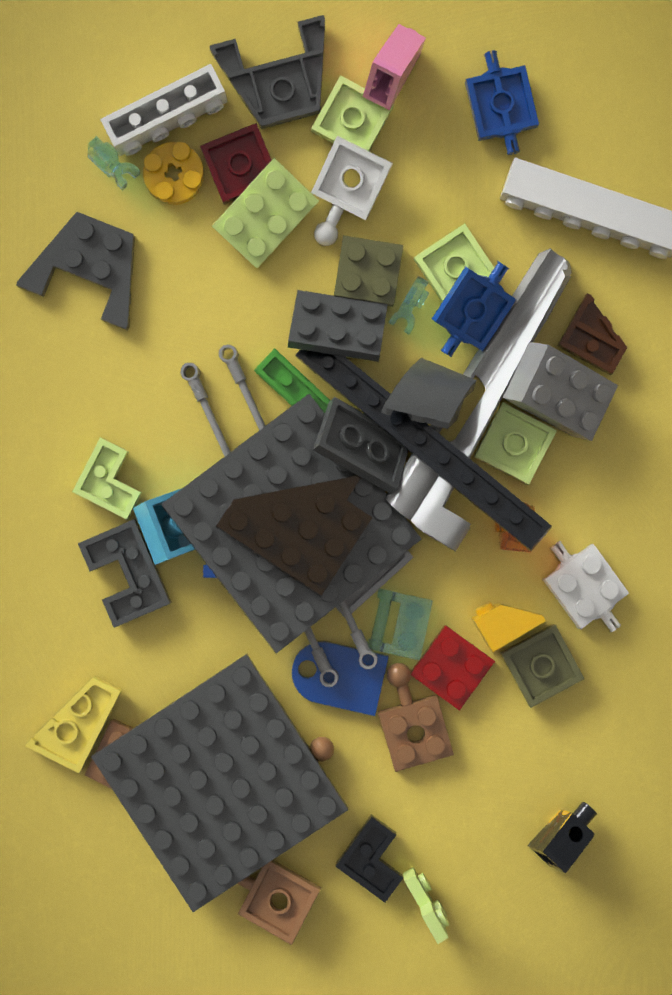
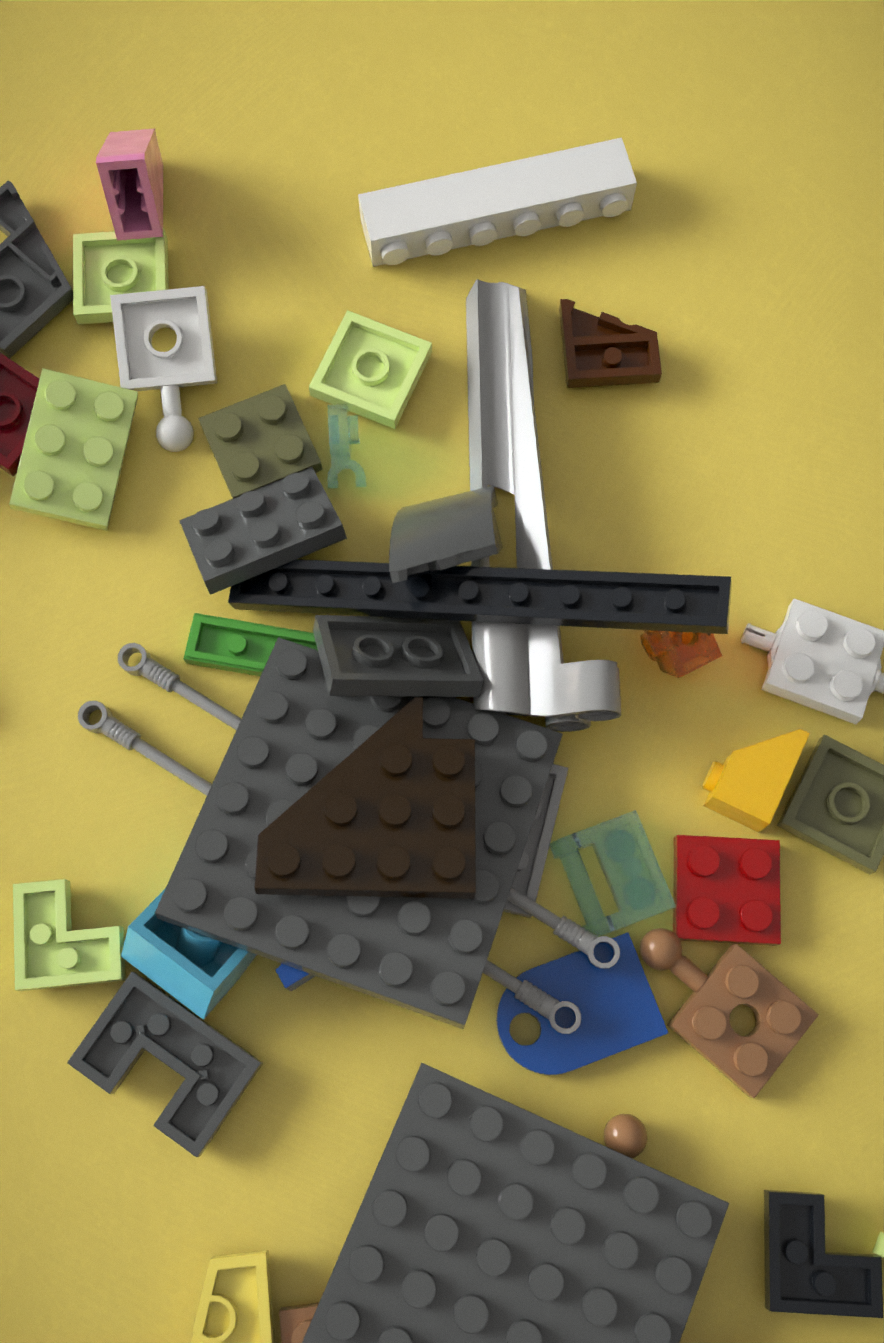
camera: 30 degrees left, 15 degrees down
blue plate [432,261,517,357] -> none
blue plate [465,50,539,155] -> none
yellowish green plate [474,402,557,485] -> none
light grey brick [503,342,618,441] -> none

